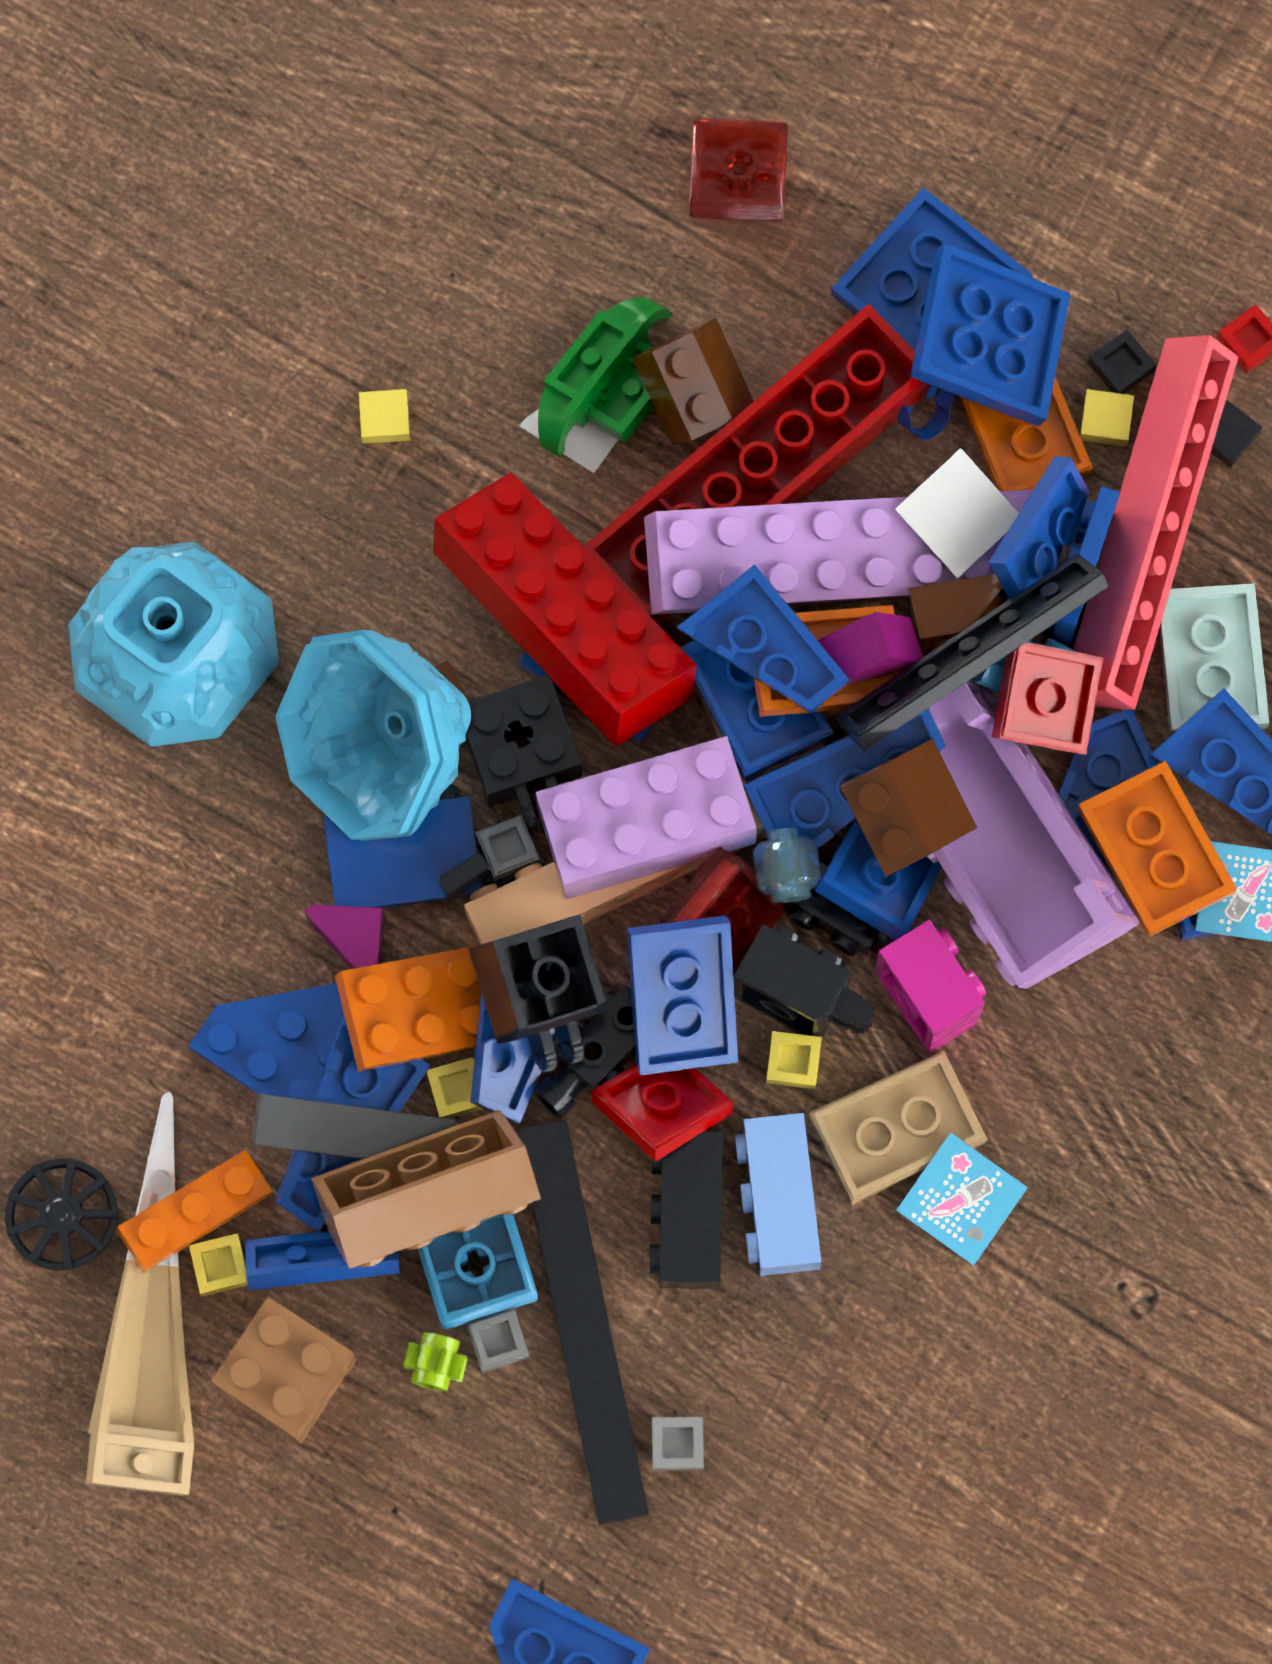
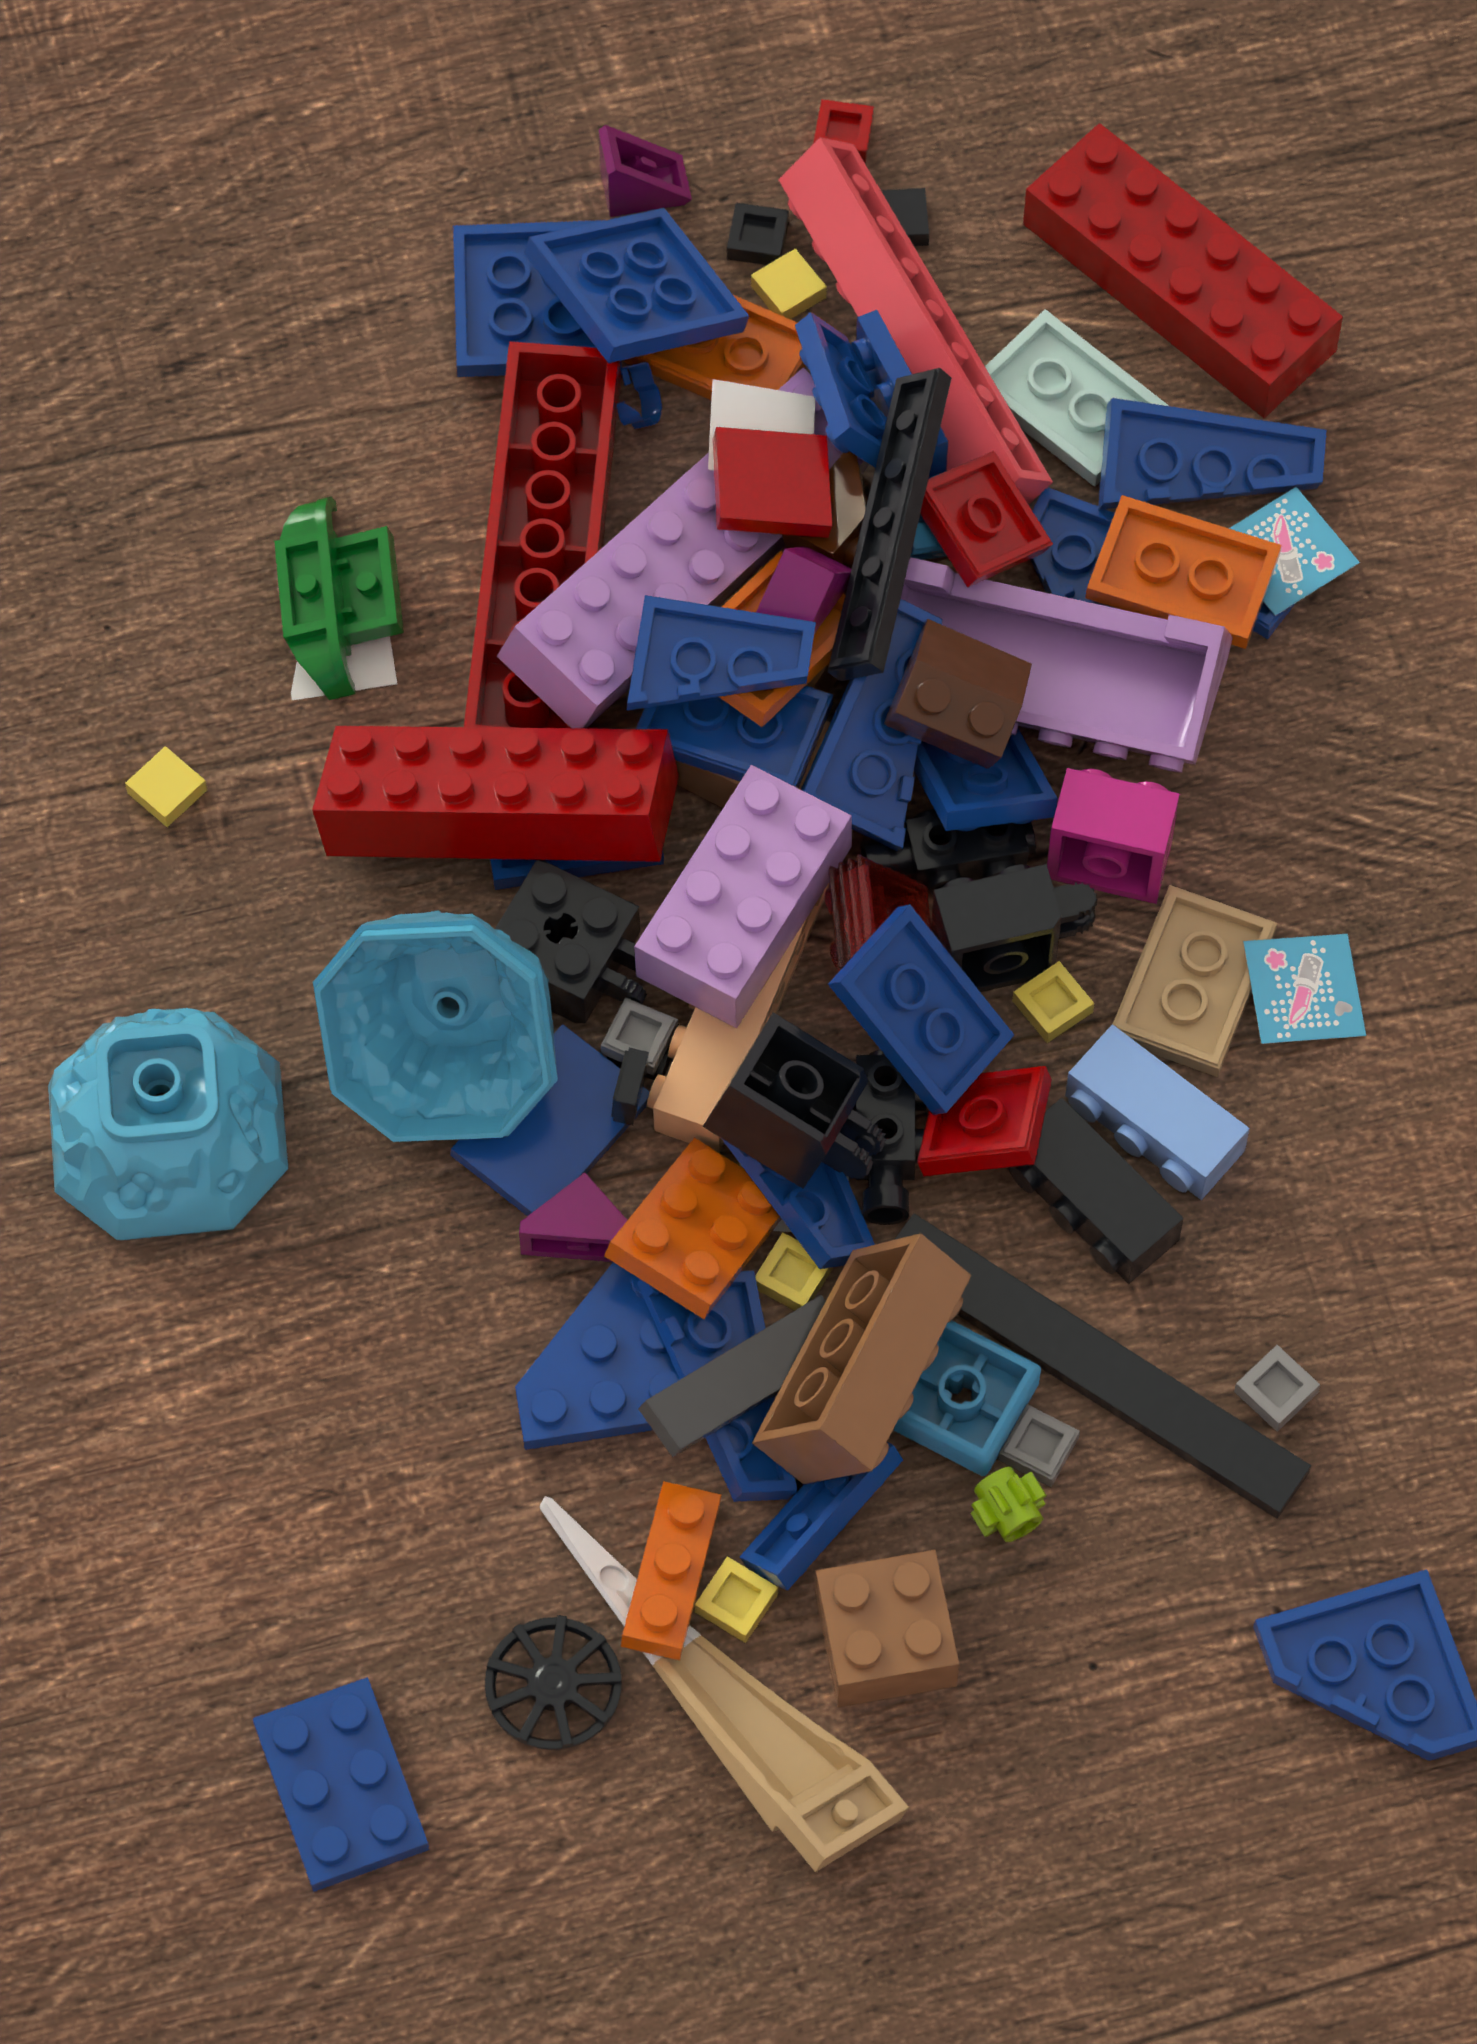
camera: 45 degrees left, 10 degrees down
reddish brown slope [632,318,754,445] -> none
clear red brick [689,118,788,221] -> none
clear light blue head [753,828,821,903] -> none
none -> magenta slope [598,125,692,217]
none -> red tile [713,427,832,538]

